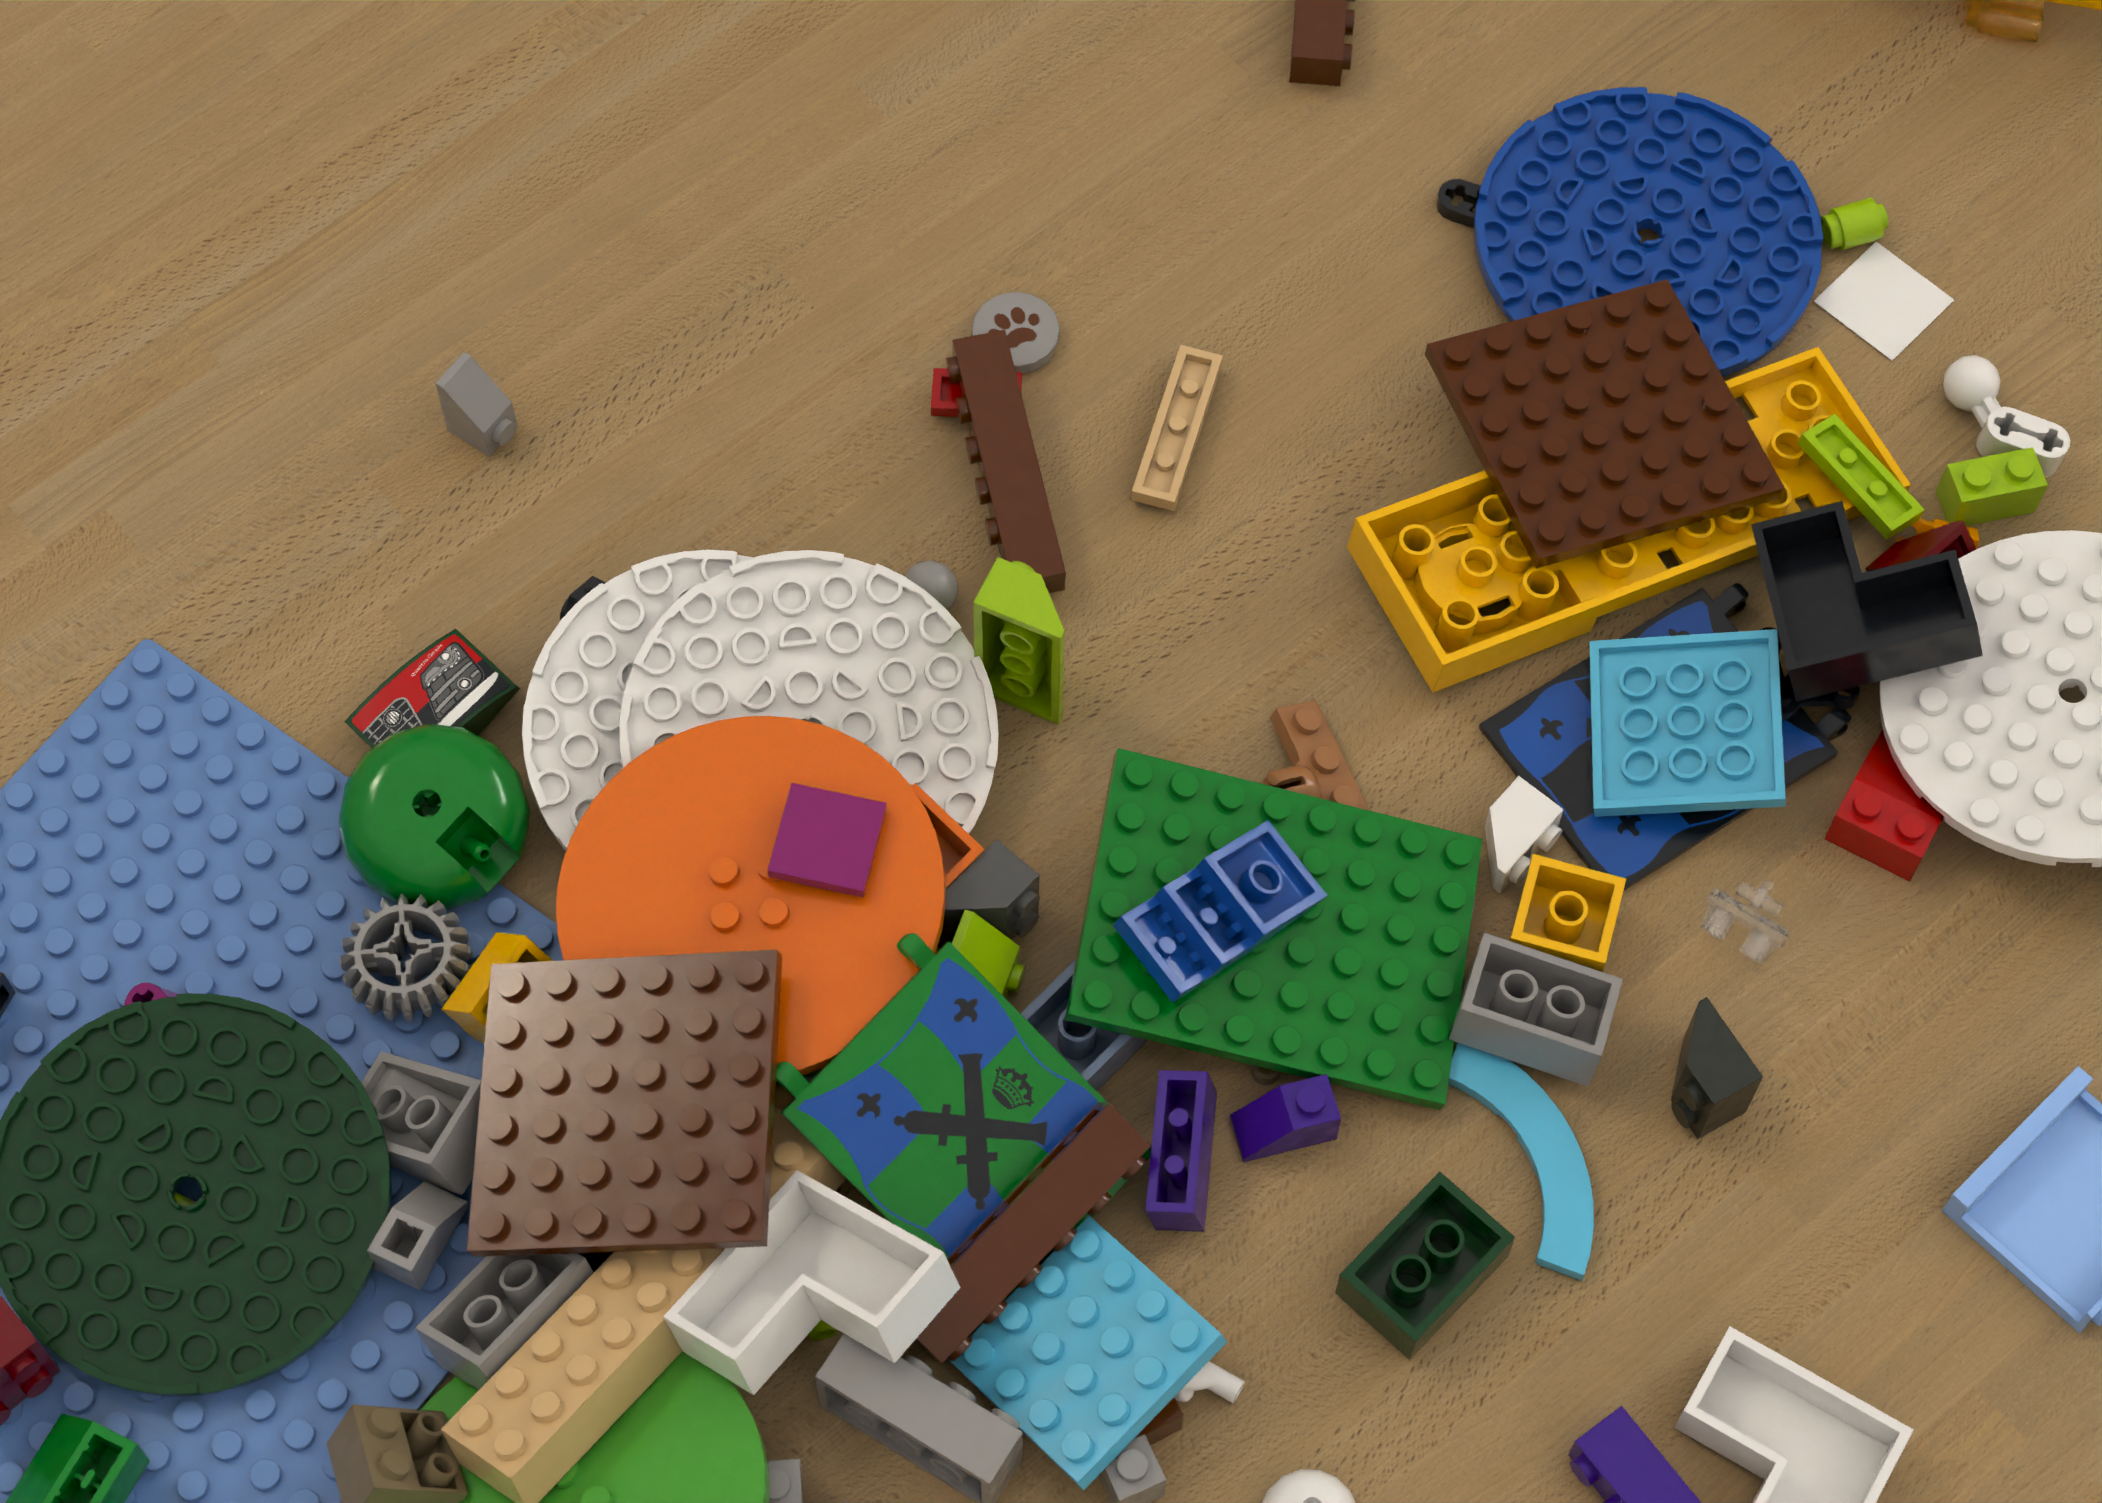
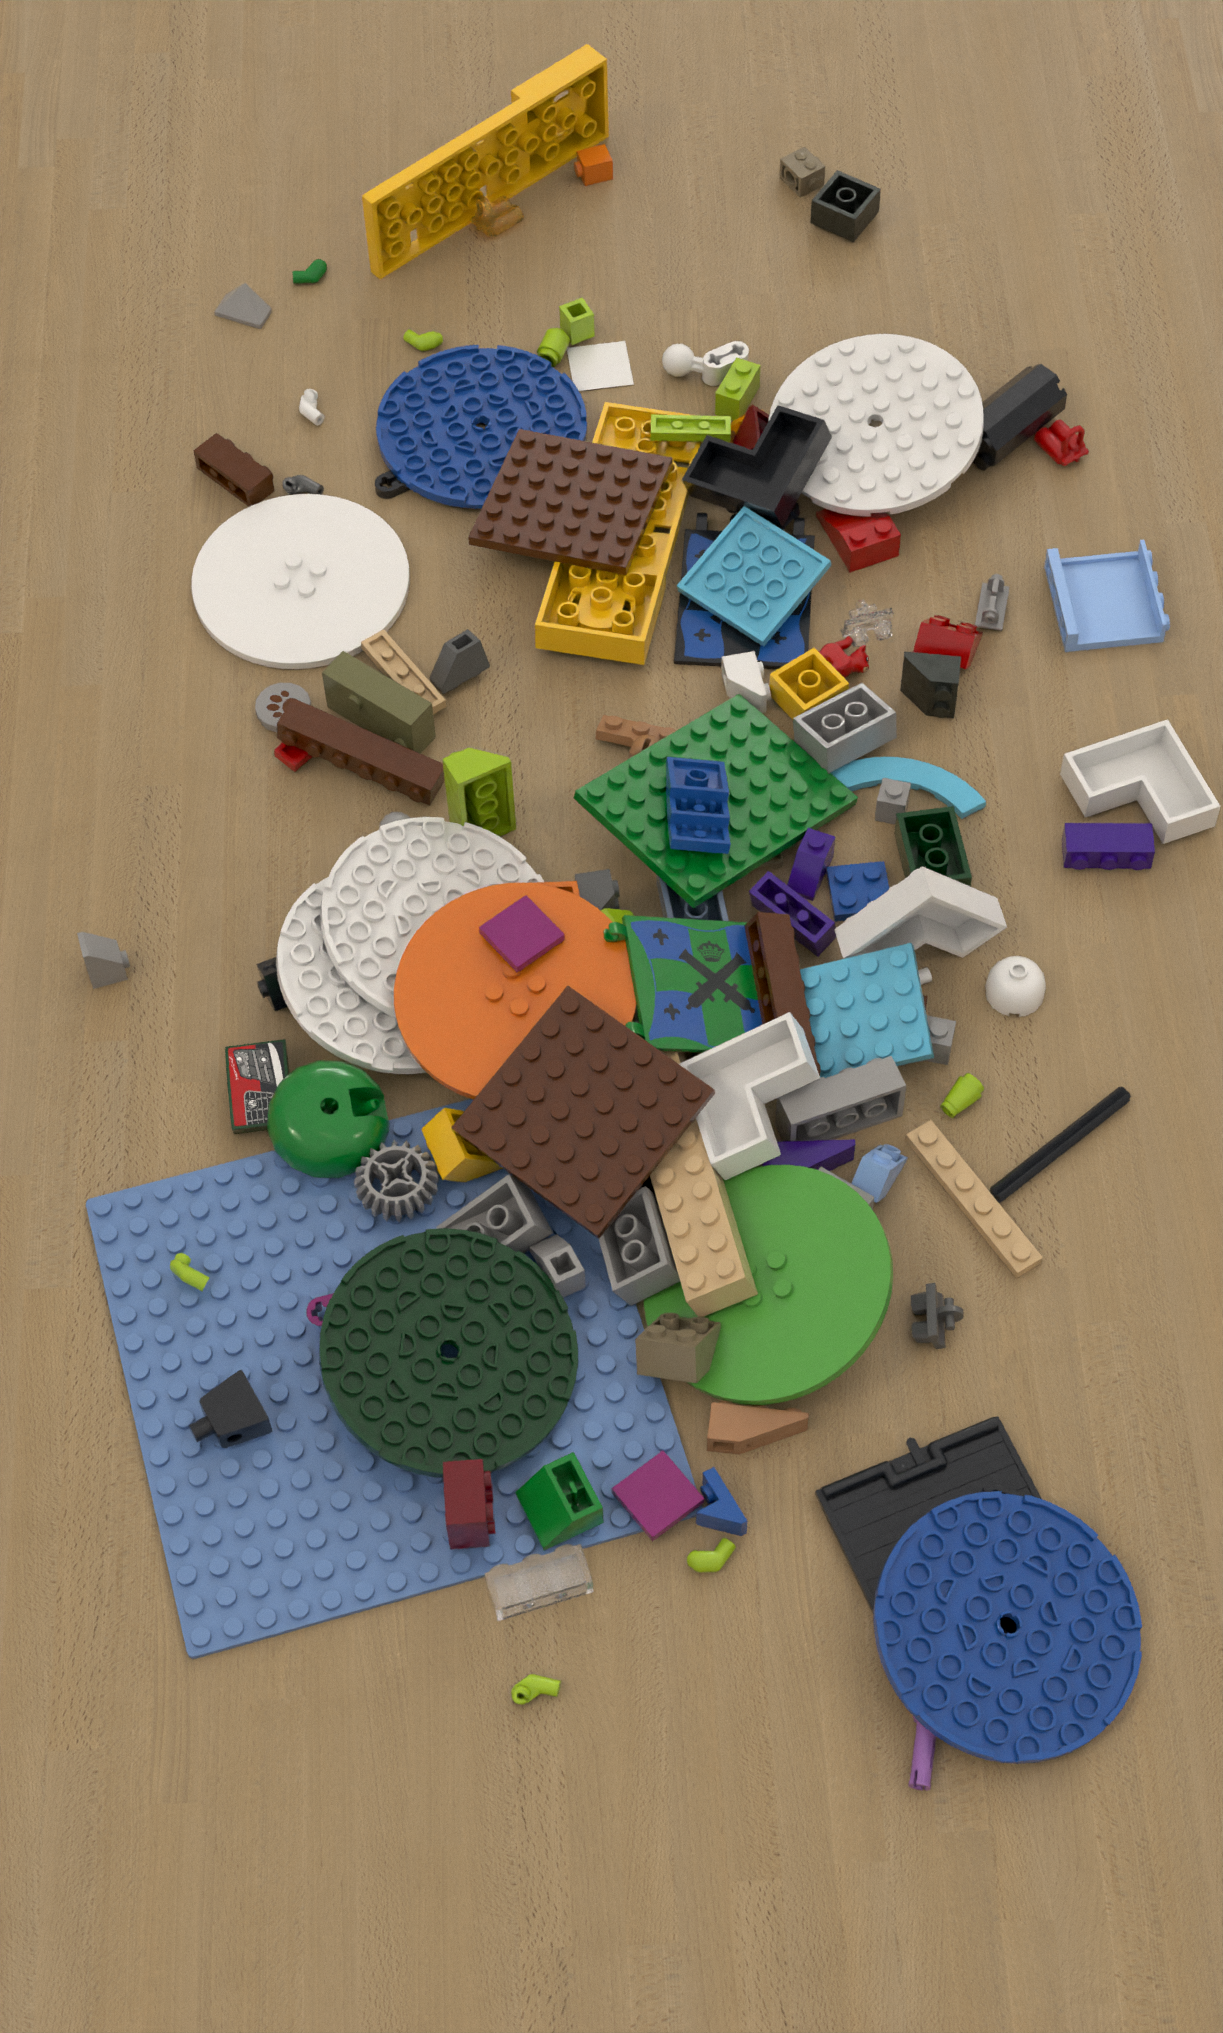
camera: 50 degrees left, 5 degrees down
none -> lime arm [170,1253,210,1291]
none -> white plate [192,494,410,669]
none -> dark grey arm [282,475,324,495]
none -> white arm [299,389,324,426]
none -> olive brick [322,651,436,754]
none -> lime arm [403,329,443,352]
none -> dark grey slope [430,629,490,694]
none -> lime brick [559,298,595,345]
none -> dark purple slope [762,1139,855,1171]
none -> red animal [818,636,869,678]
none -> blue plate [826,861,889,922]
none -> white piece [834,867,1007,959]
none -> light grey brick [875,778,911,824]
none -> red slope [913,615,983,669]
none -> light grey hinge [975,574,1009,631]

